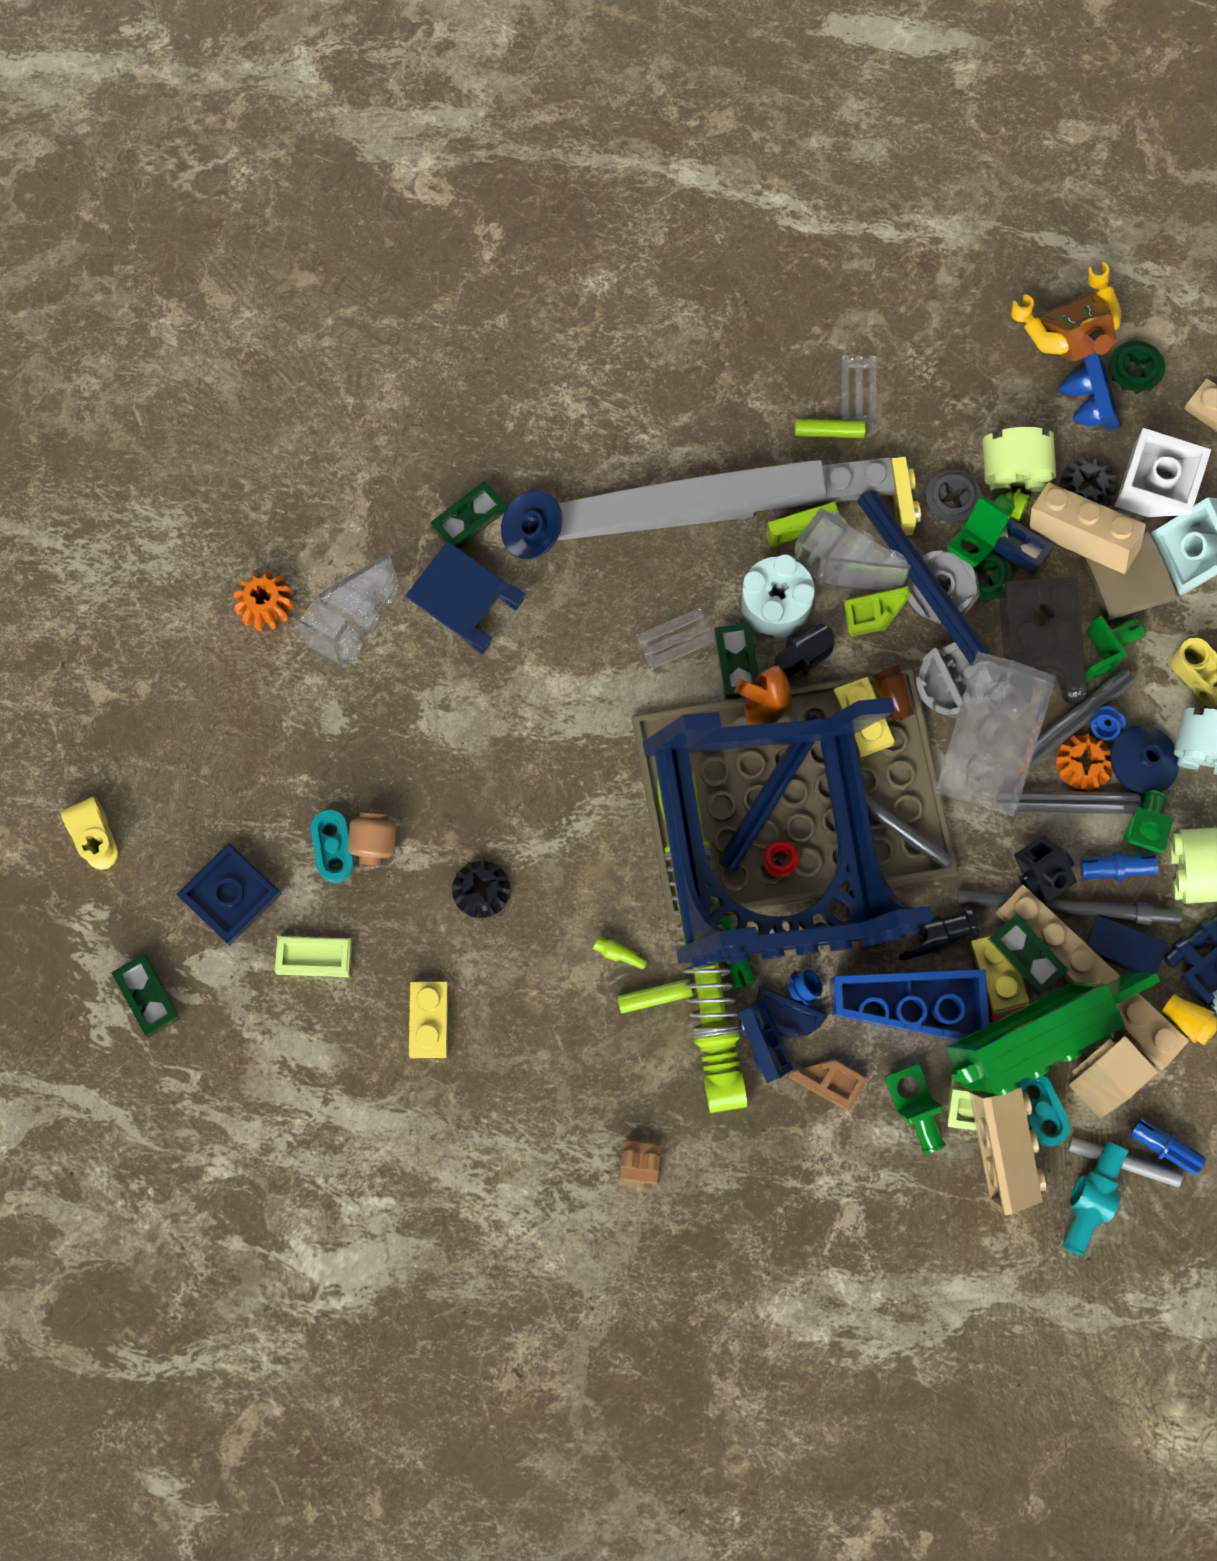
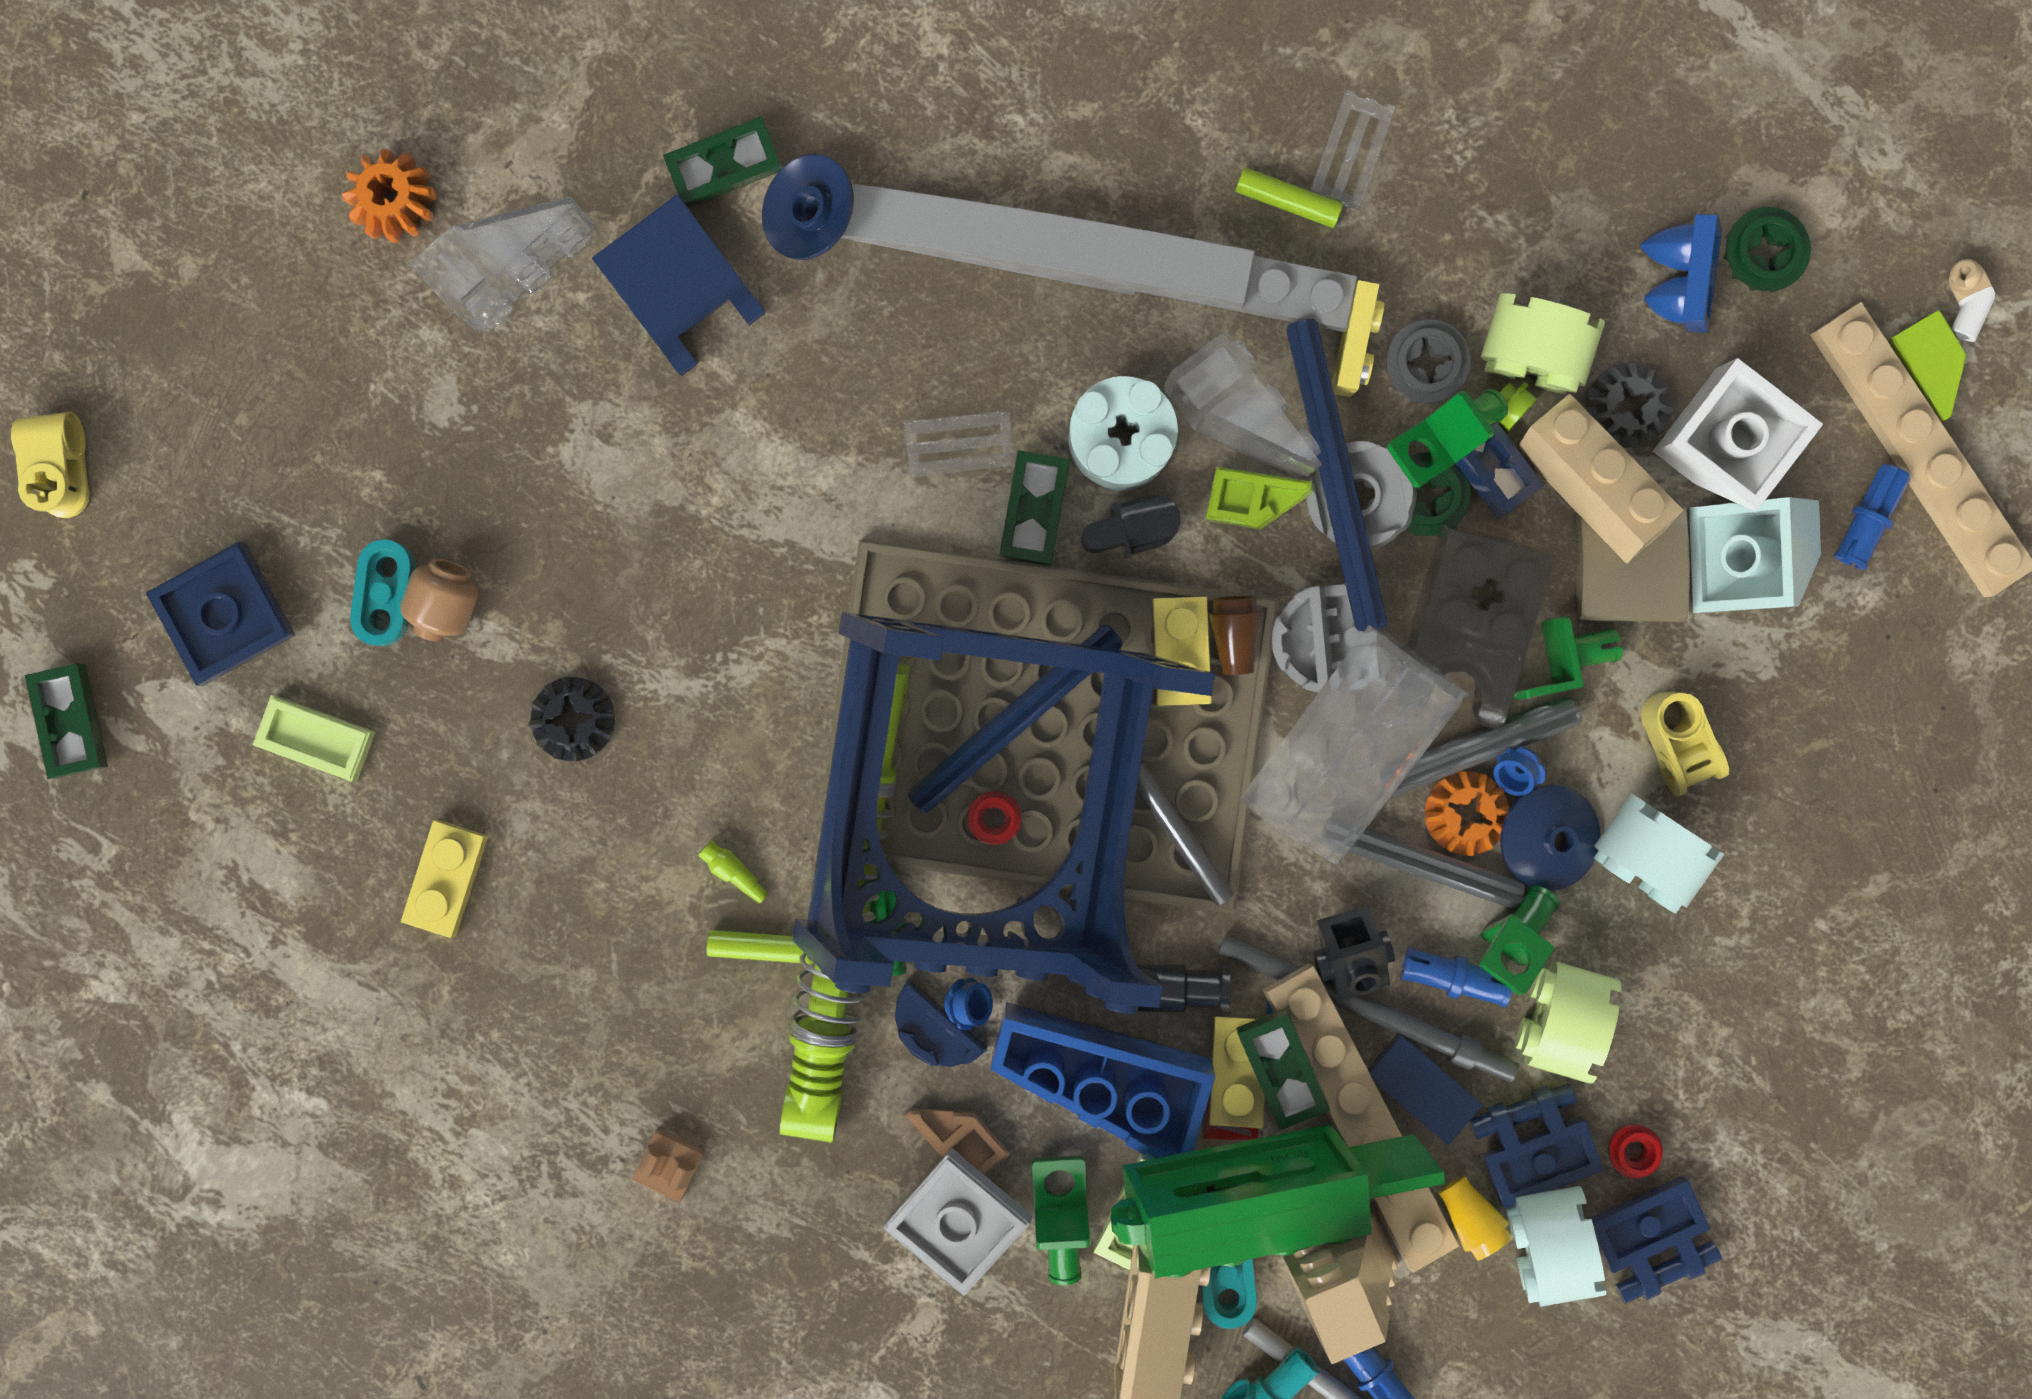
camera: 10 degrees right, 15 degrees up
orange piece [734,665,793,725] -> none
dark blue piece [738,1000,793,1083] -> none
lime tile [766,502,839,547] -> none
torso [1011,262,1121,361] -> none
none -> light grey plate [882,1147,1033,1296]

